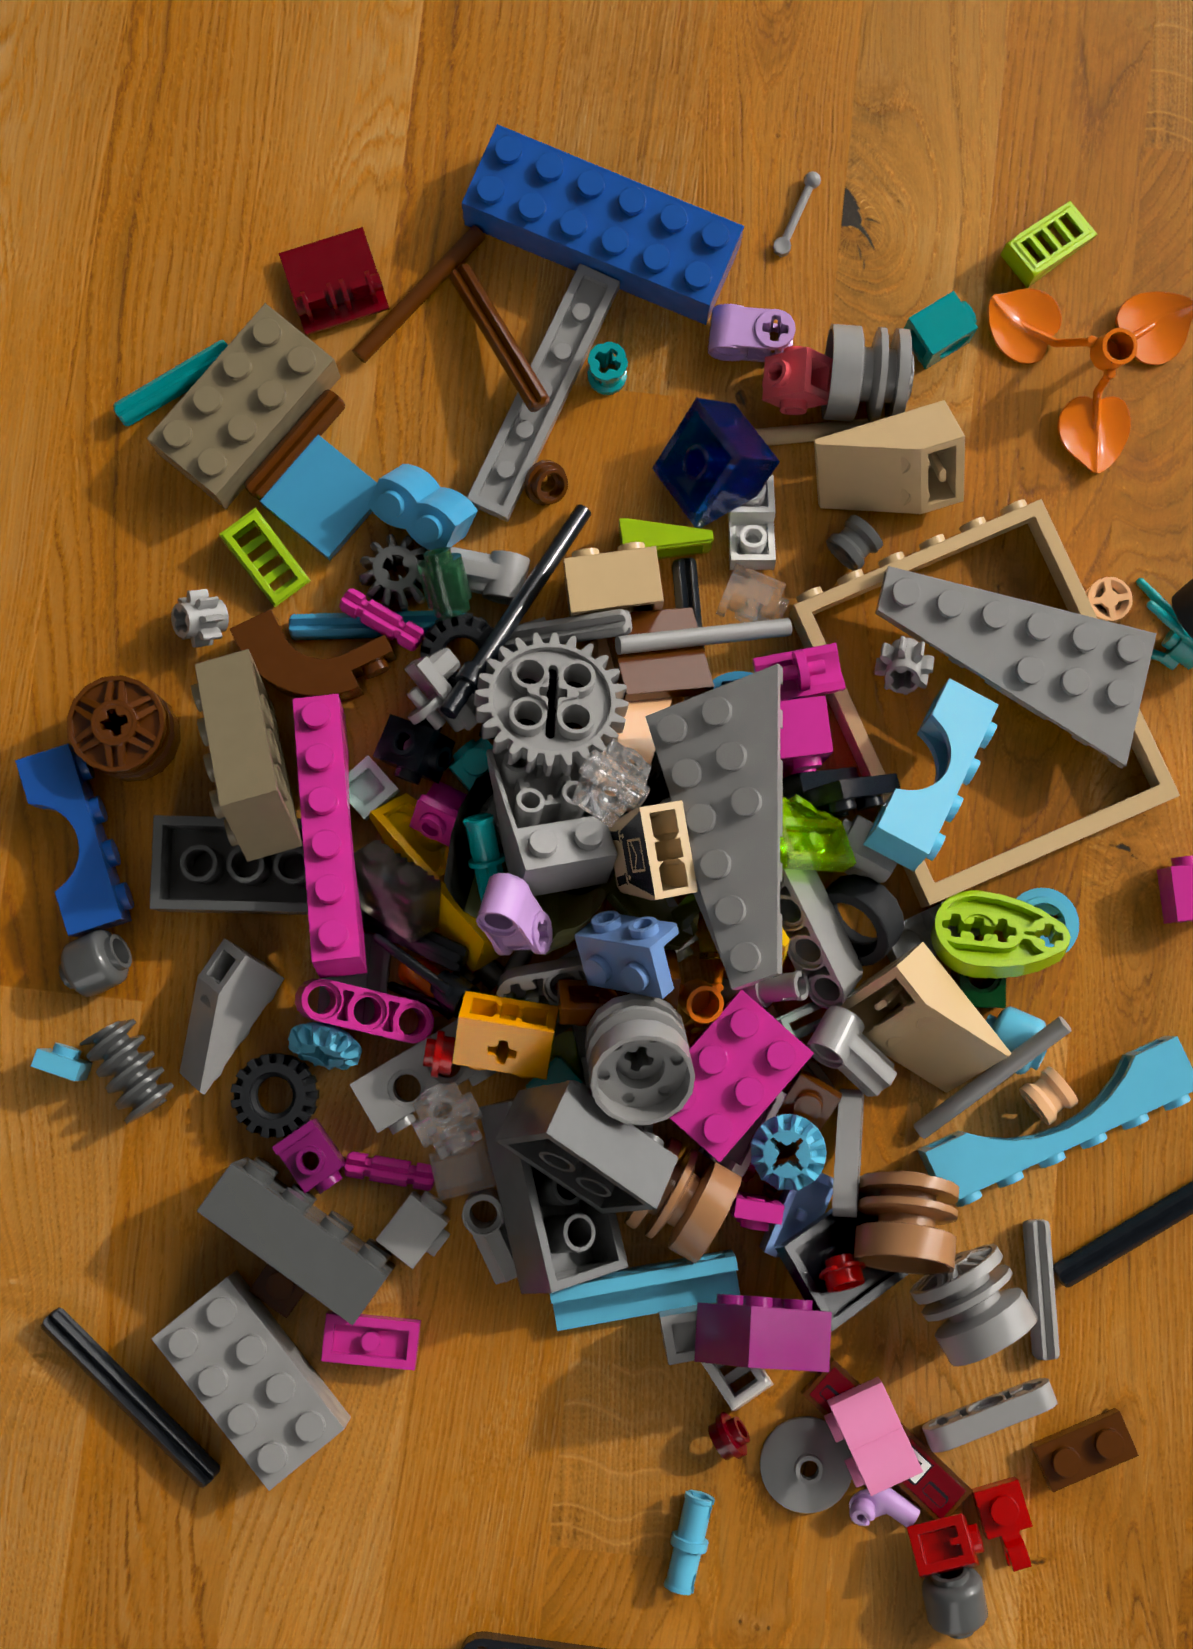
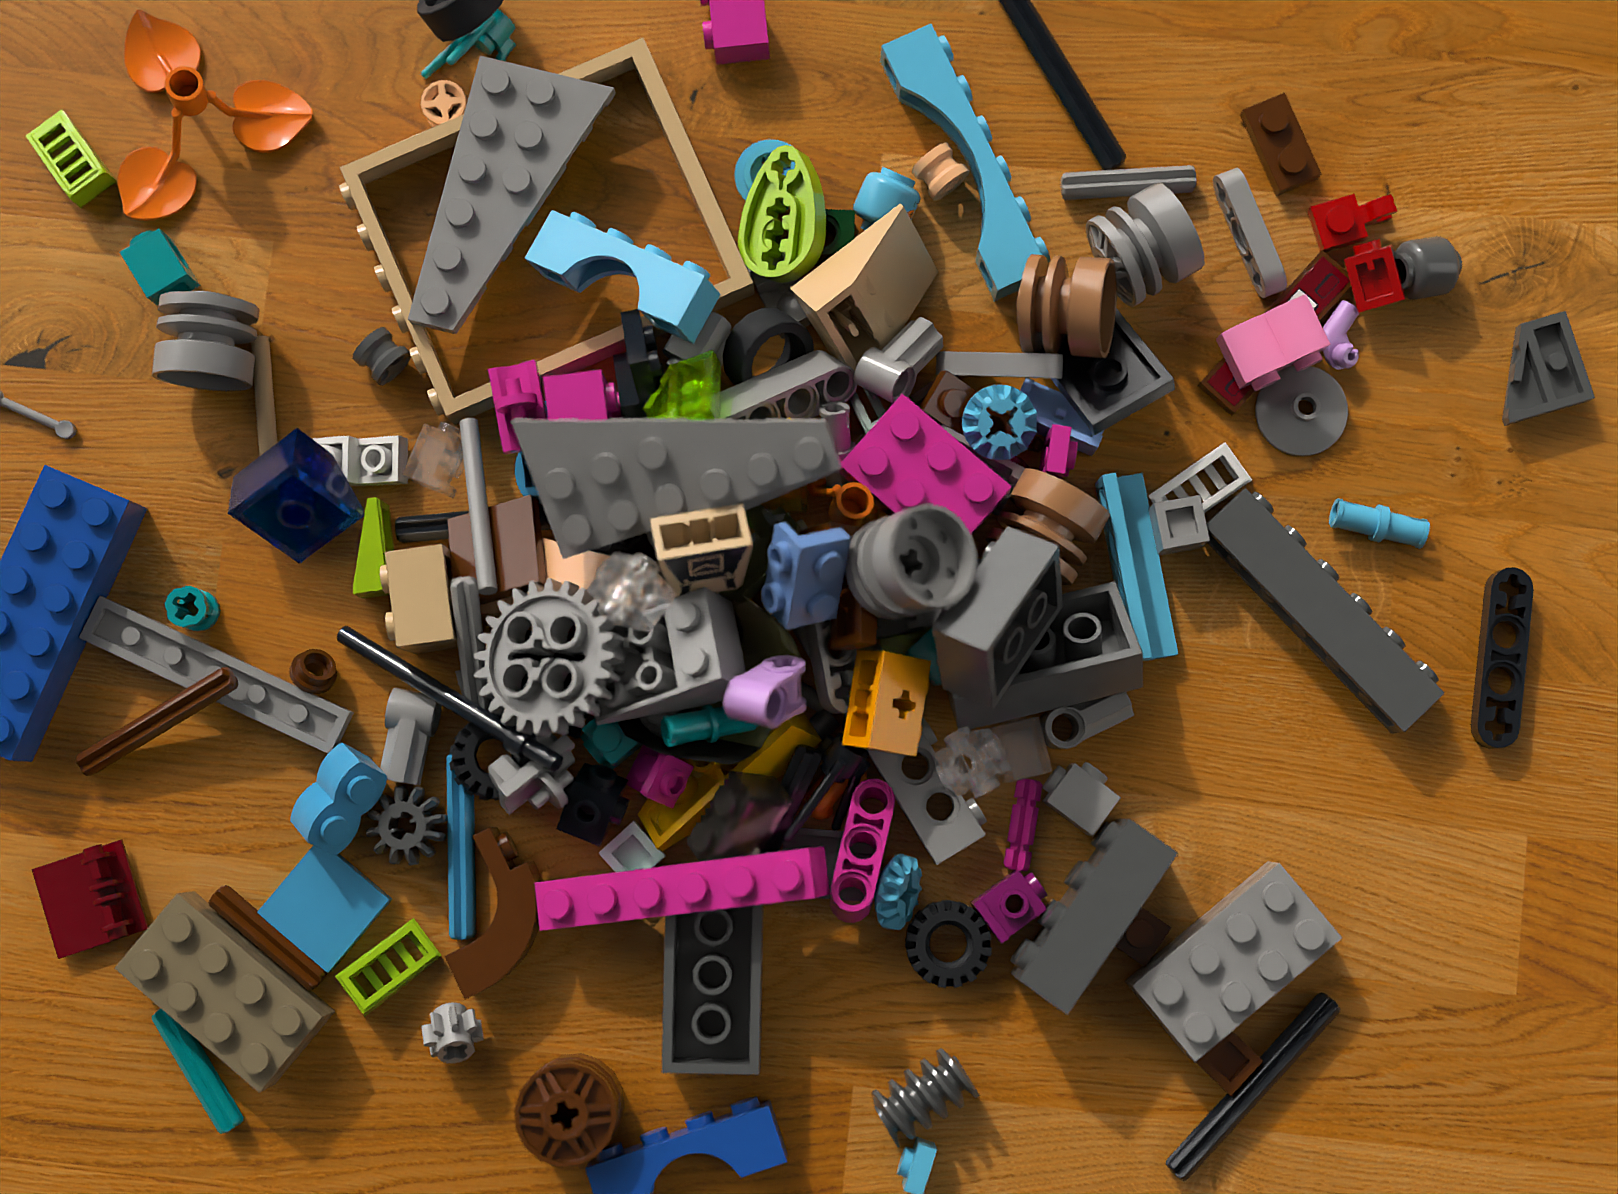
camera: 80 degrees left, 0 degrees up
dark grey head [59,929,132,997] -> none
light grey slope [179,938,285,1095] -> none
dark tan brick [191,649,303,862] -> none
dark pink plate [321,1311,421,1371] -> none
dark pink axle [339,588,425,651] -> none
reddish brown bar [352,225,486,363] -> none
clear green brick [417,547,472,619] -> none
red plate [423,1030,456,1078] -> none
magenta brick [694,1294,832,1372] -> none
lavender piece [708,304,796,362] -> none
dark red plate [708,1412,750,1460] -> none
coral brick [762,346,833,415] -> none
tan slope [814,400,965,514] -> none
red plate [819,1254,866,1292] -> none
light grey gear [875,636,934,695] -> none
light grey bar [914,1016,1072,1139] -> none
none -> reddish brown plate [1195,1031,1263,1096]
none -> dark grey brick [1206,488,1445,734]

